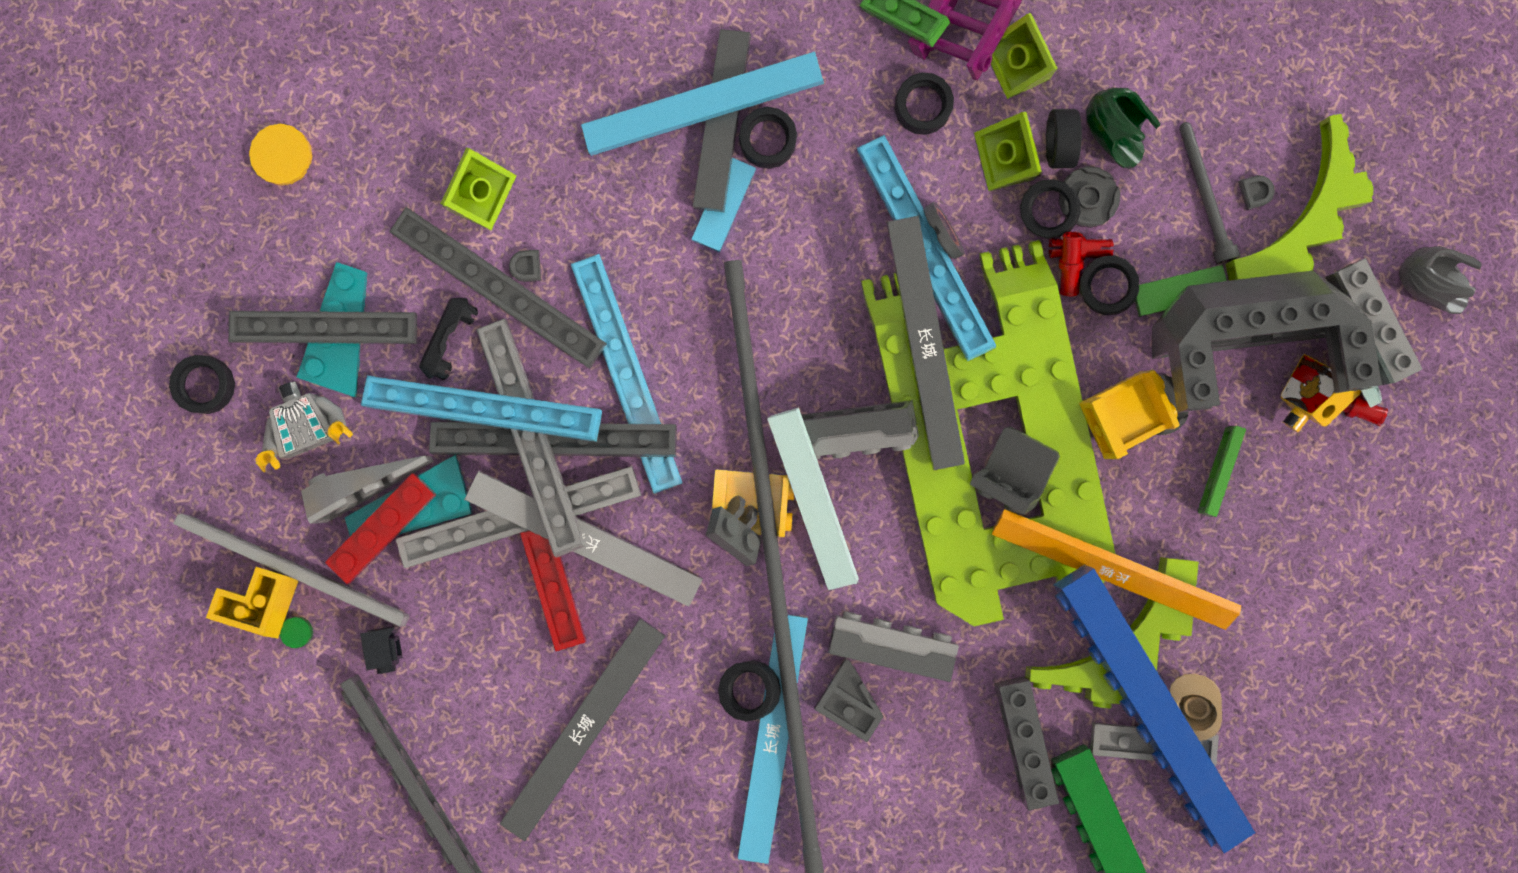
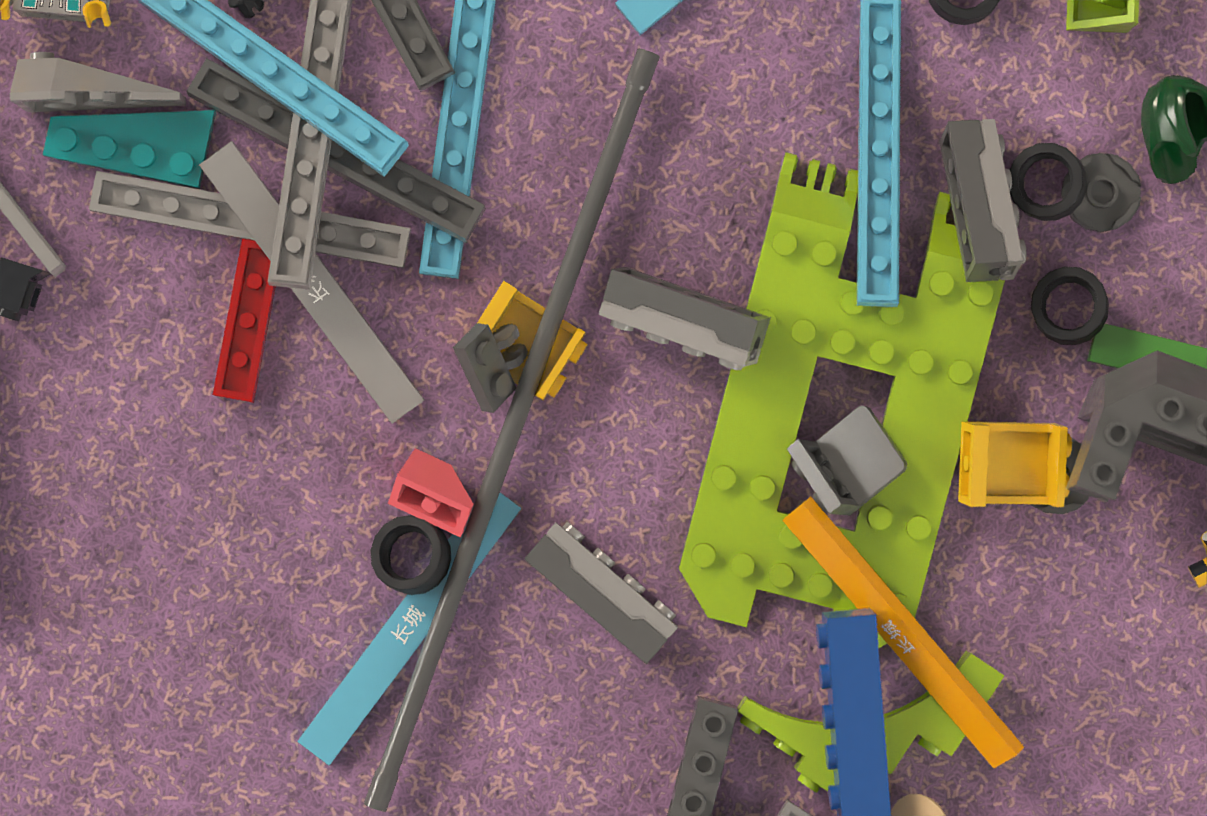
camera: 30 degrees right, 0 degrees up
red plate [325,473,437,584] -> none
dark grey tile [500,618,666,841] -> none
light aqua tile [767,408,859,590] -> none
dark grey wing [814,658,884,742] -> none
dark grey tile [886,216,965,470] -> none
dark grey tile [924,201,965,259] -> none
lime slope [974,112,1042,191] -> none
black tyre [1046,109,1082,169] -> none
red pin [1048,236,1114,261] -> none
red pin [1058,232,1084,297] -> none
bright green tile [1198,426,1246,517] -> none
none -> coral slope [388,448,474,537]
none -> dark grey piece [939,119,1026,282]

